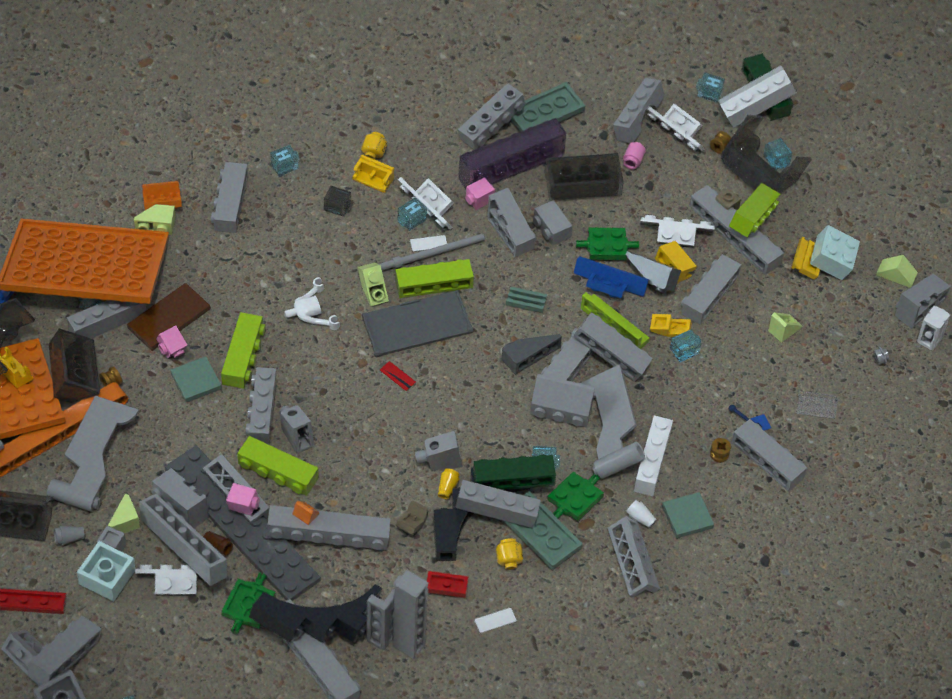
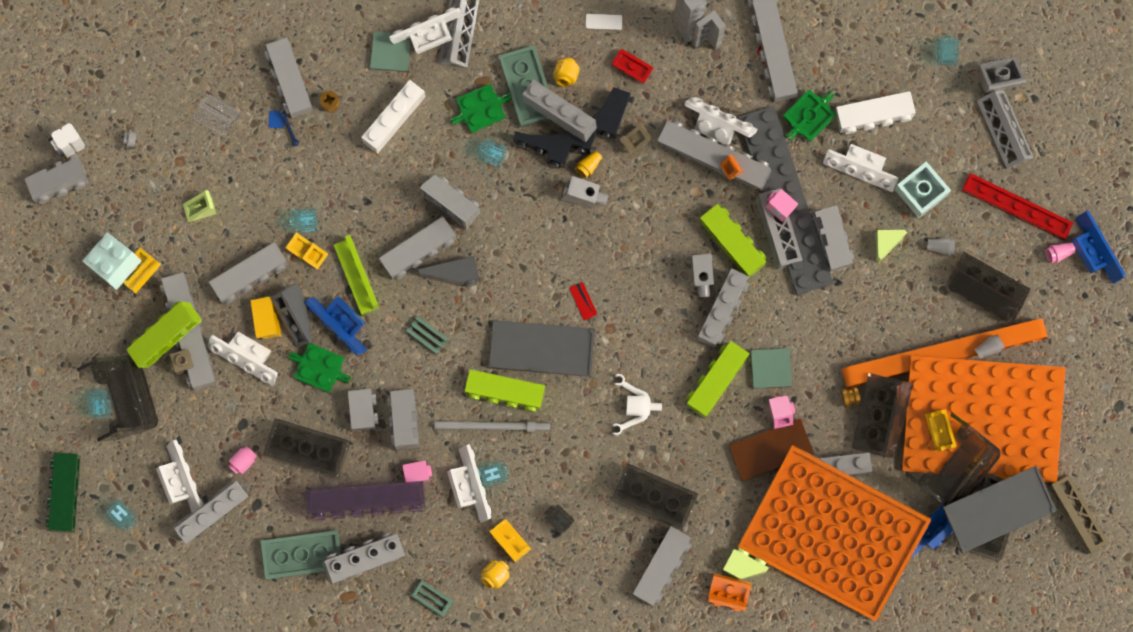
camera: 155 degrees left, 25 degrees up
light grey brick [27,616,102,685] -> none
light grey door [47,396,139,512] -> none
light grey panel [97,526,126,552] -> none
light grey brick [139,494,227,586] -> none
reddish brown cone [203,531,233,557] -> none
black arch [249,584,382,643] -> none
clear light blue brick [270,145,300,176] -> none
yellowish green slope [357,263,389,306] -> none
white sticker [410,235,447,251] -> none
dark green brick [473,454,556,490] -> none
light grey brick [573,312,653,382] -> none
light grey door [580,364,645,479] -> none
white cone [626,500,657,528] -> none
pearl gold wheel [710,131,732,154] -> none
white slope [718,66,796,128] -> none
yellowish green slope [876,255,918,288] -> none
none -> white bracket [389,8,463,54]
none -> sand green tile [411,580,454,617]
none -> clear smoke brick [611,463,698,531]
none -> white bracket [684,97,758,145]
none -> white brick [835,91,916,134]

